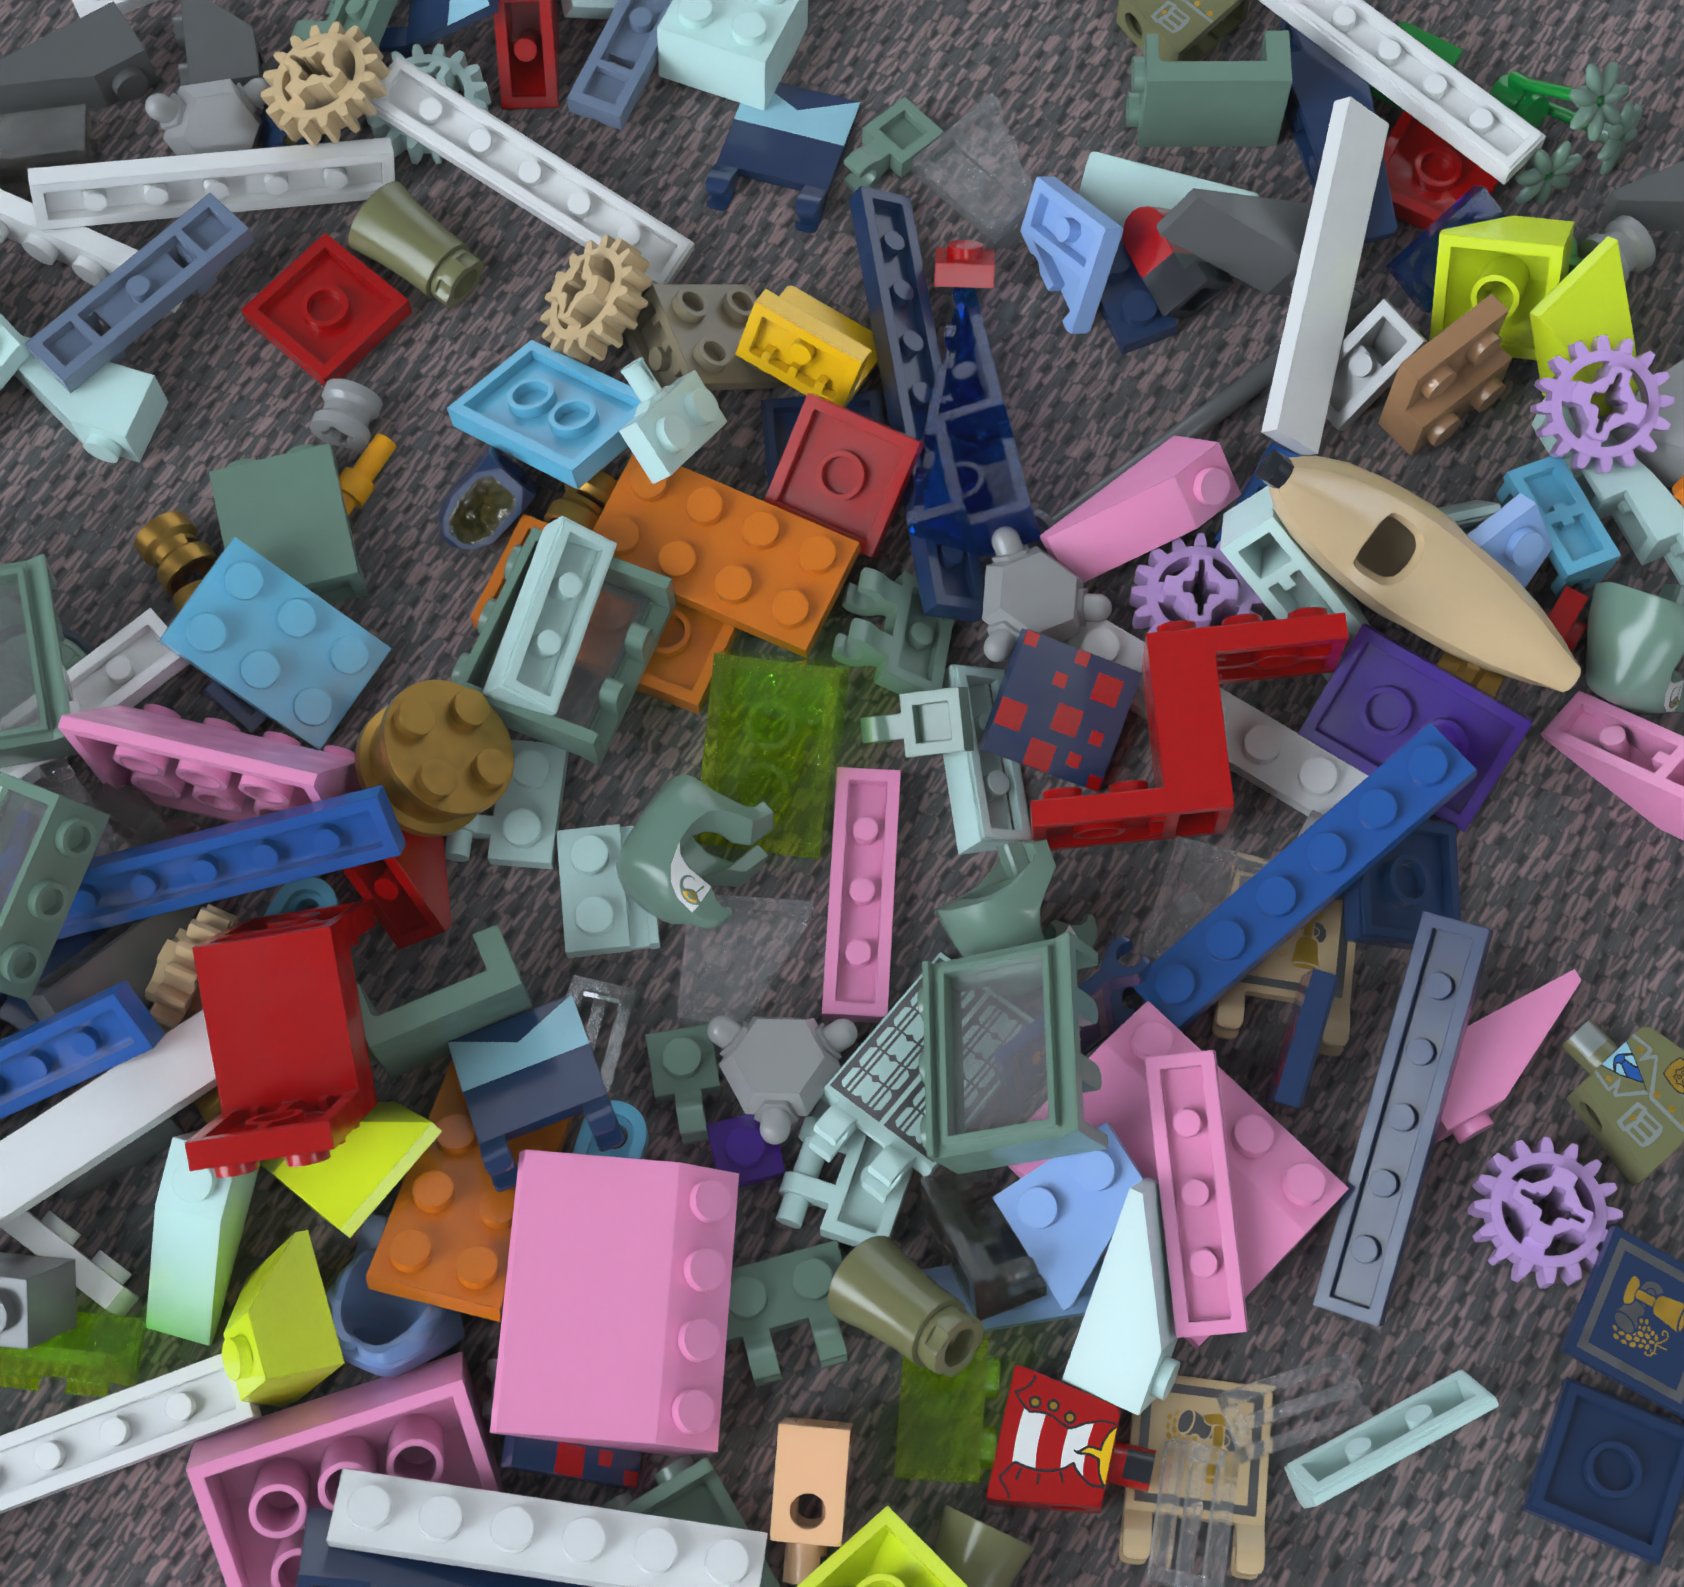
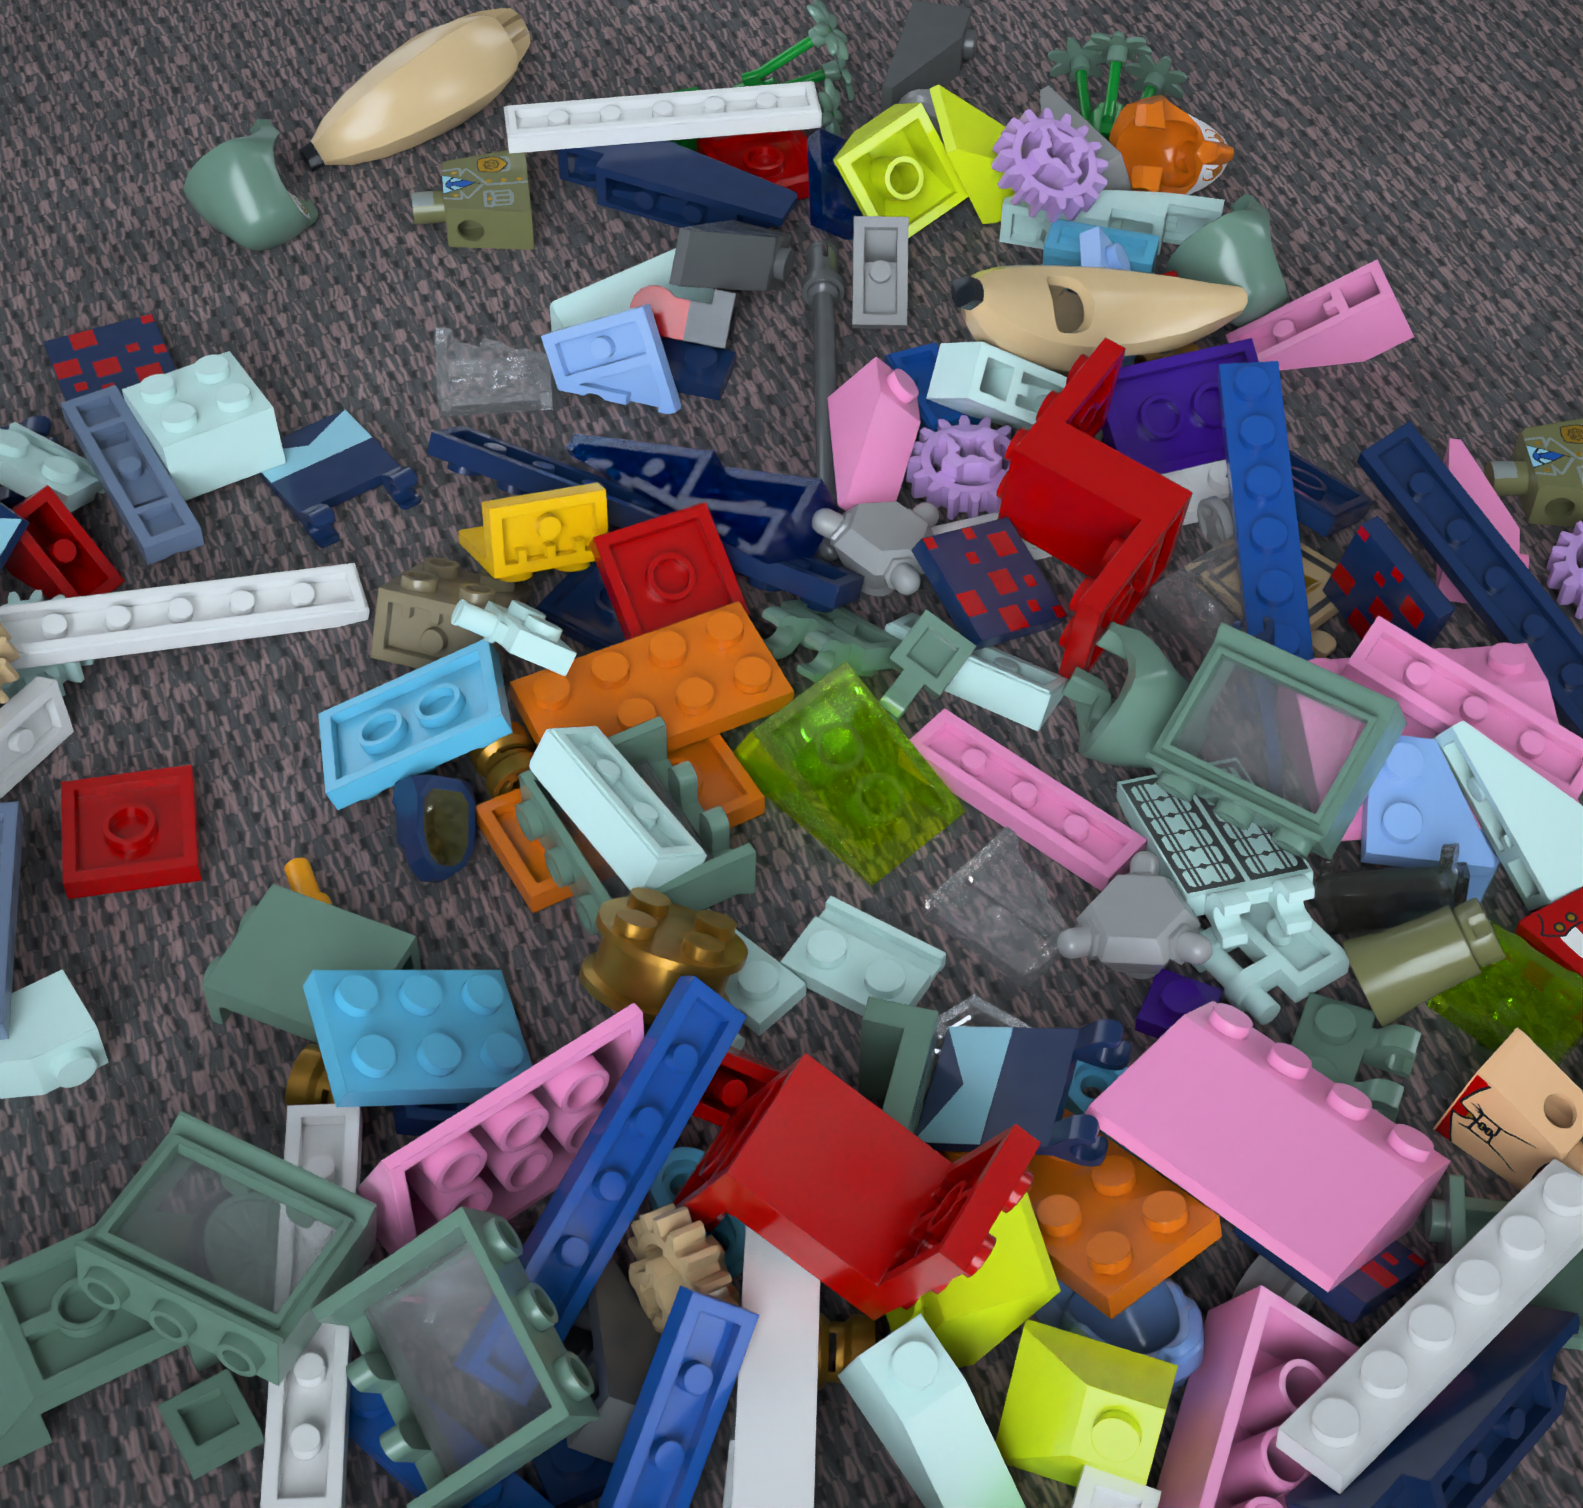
camera: 55 degrees left, 20 degrees down
pearl gold wheel [134,511,218,597] -> none
light grey wheel [309,379,383,451] -> none
olive plant [348,181,484,308] -> none
tan gear [540,235,652,365] -> none
sand green piece [616,774,773,929] -> none
sand green plate [645,1024,722,1145] -> none
sand green plate [844,97,944,192] -> none
plate [934,240,995,288] -> none
sand green panel [1126,30,1292,147] -> none
white tile [1261,96,1389,456] -> none
medium nougat plate [1378,294,1512,456] -> none

